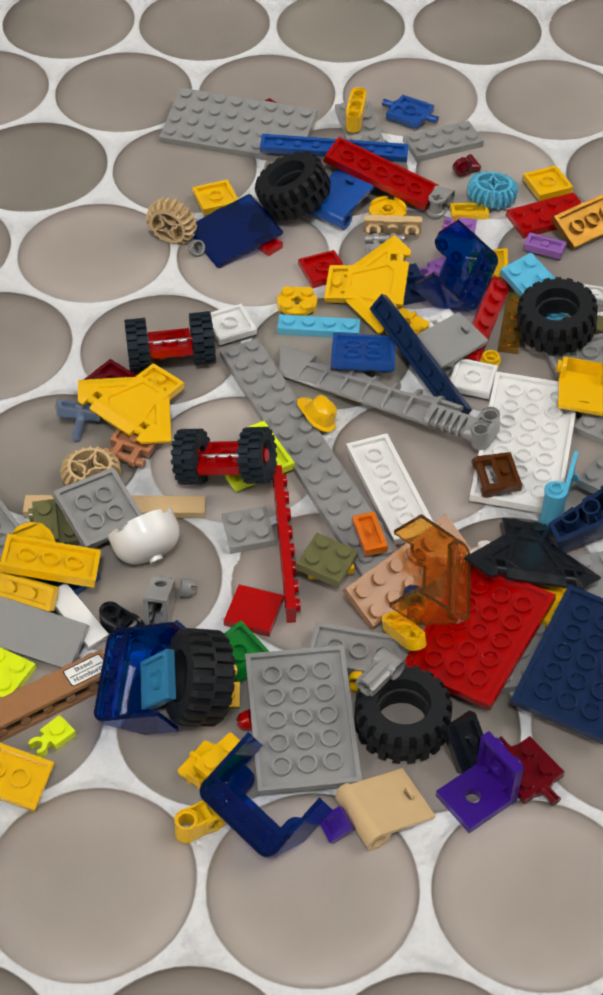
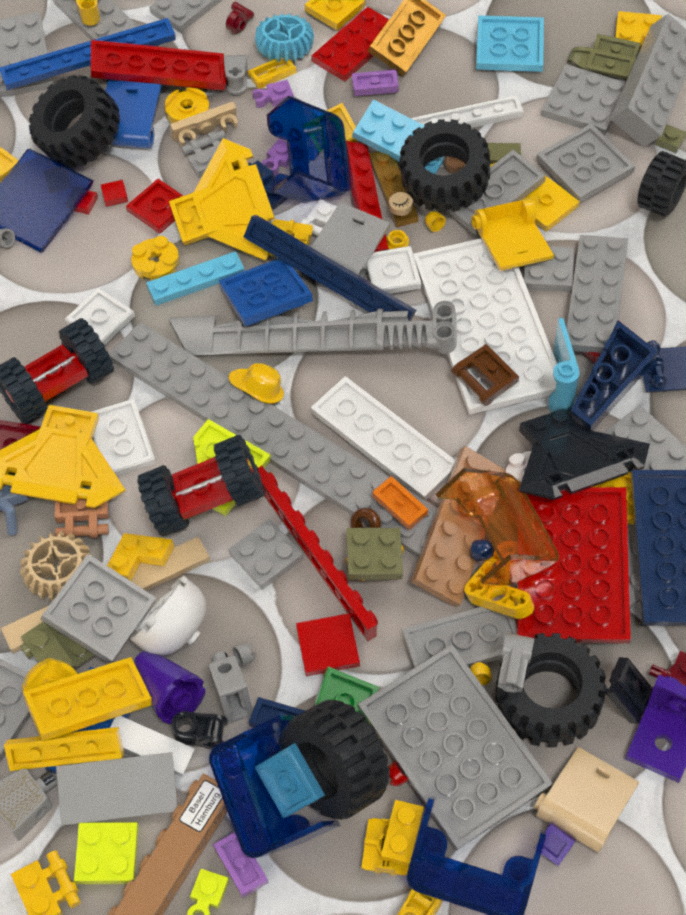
camera: 25 degrees left, 10 degrees up
none -> white tile [92,399,156,476]
none -> red tile [100,179,128,207]
none -> yellow plate [107,533,175,581]
none -> dark purple cone [134,651,206,724]
none -> medium lavender plate [213,830,269,898]
none -> reddish brown piece [351,507,381,528]
none -> tan tile [389,192,413,216]
none -> yellow hinge [425,211,446,232]

